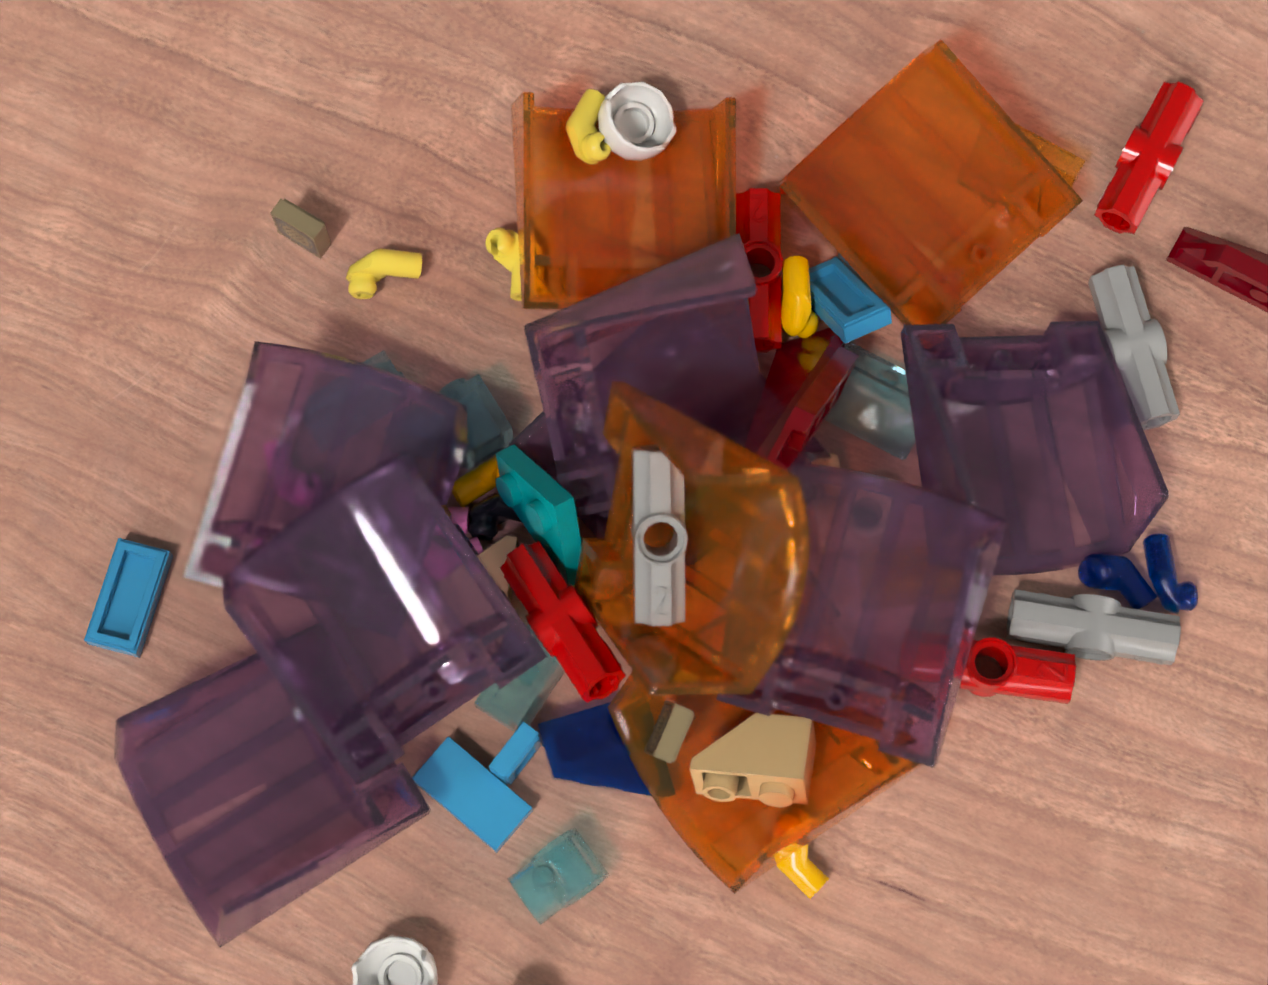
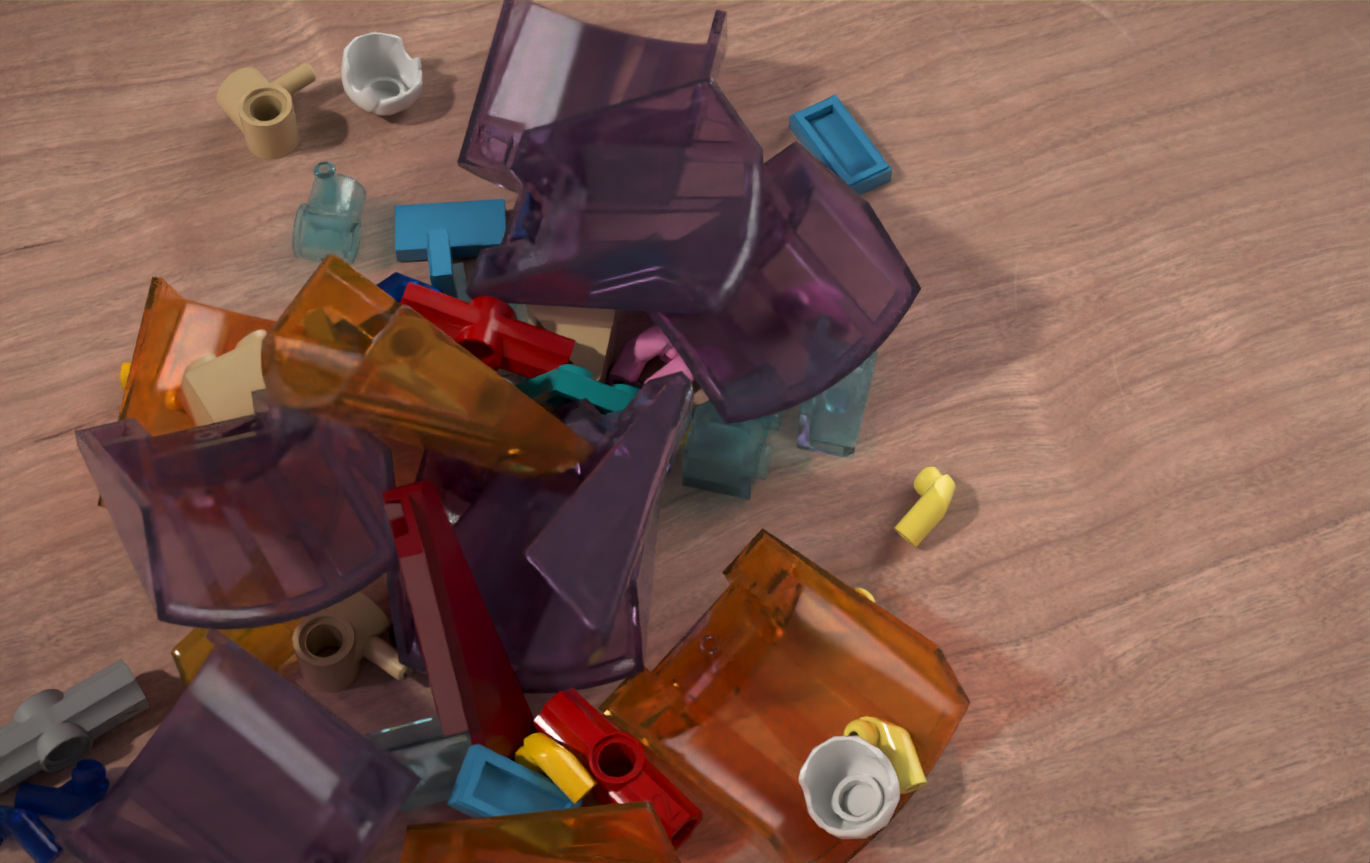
camera: 135 degrees right, 15 degrees down
dark tan tile [270,198,331,259] -> none
red piece [902,631,1076,704] -> none

